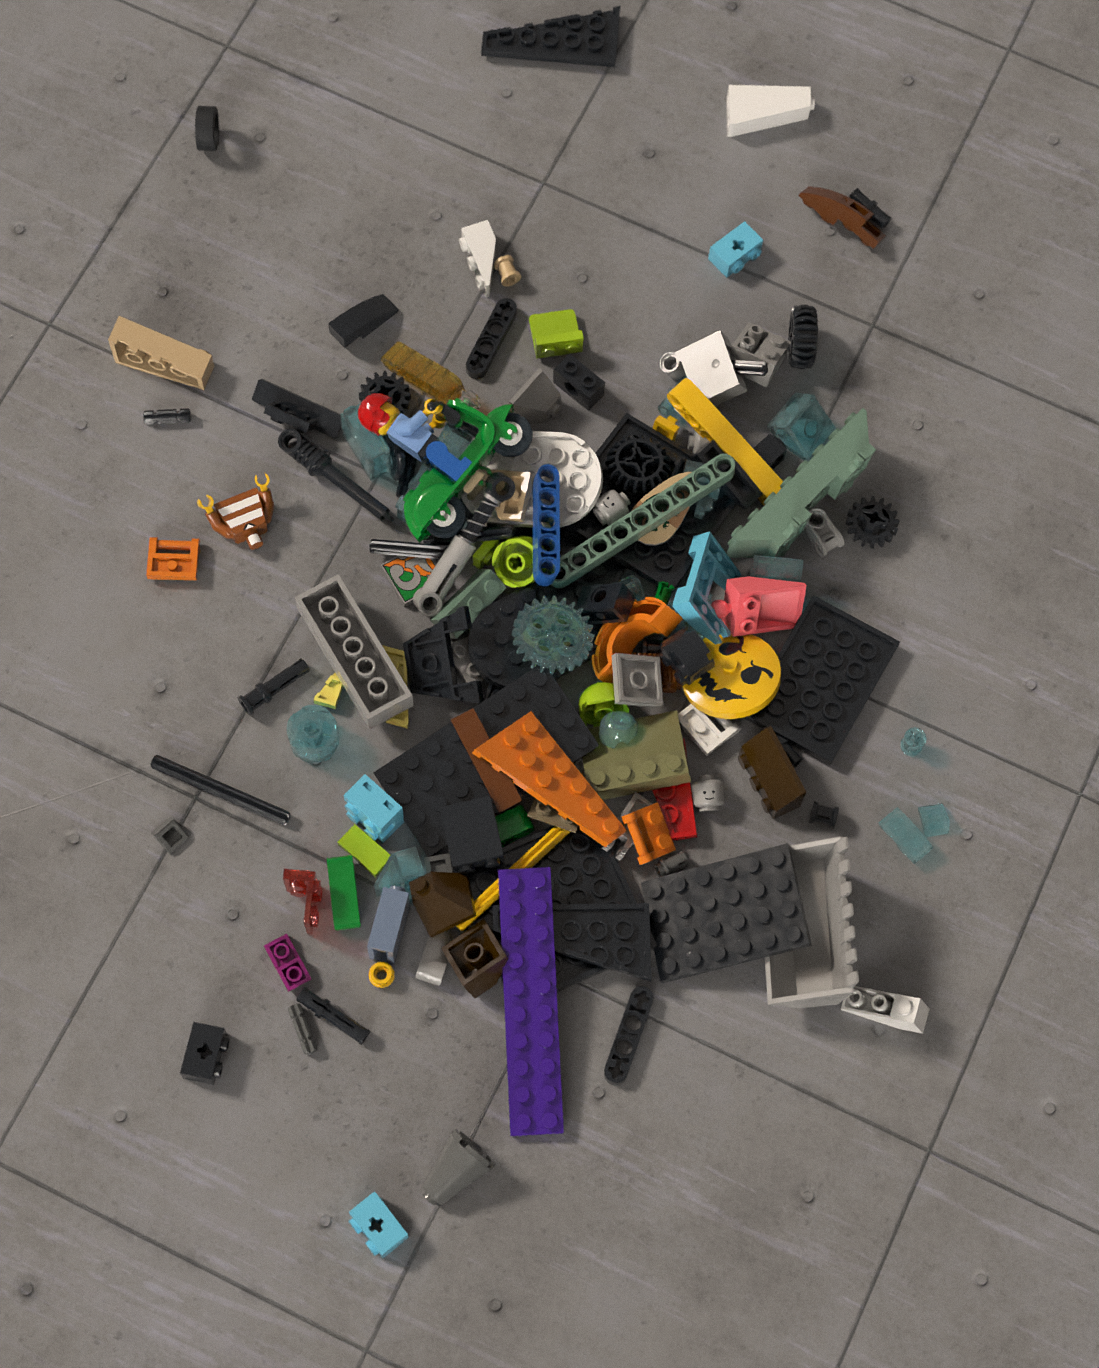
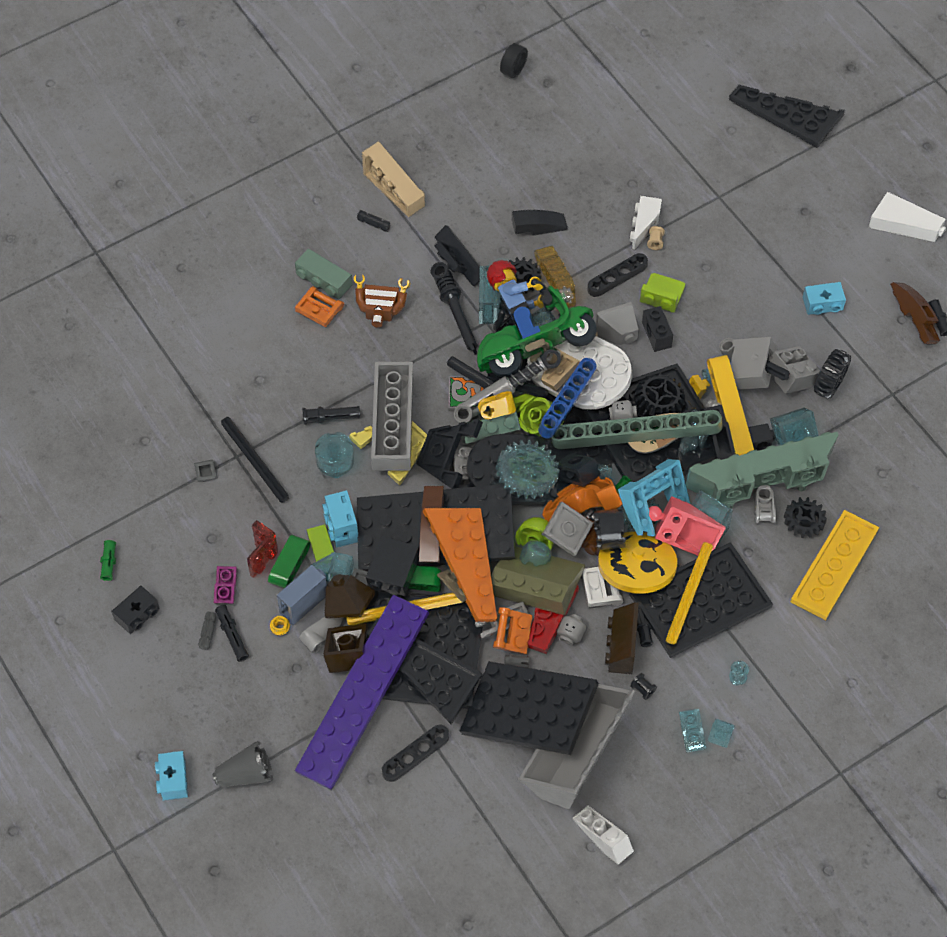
camera: 35 degrees right, 10 degrees down
none -> green pin [100,540,116,581]
none -> sand green brick [295,248,352,299]
none -> yellow piece [478,391,516,419]
none -> yellow axle [666,542,713,645]
none -> yellow plate [790,510,879,621]

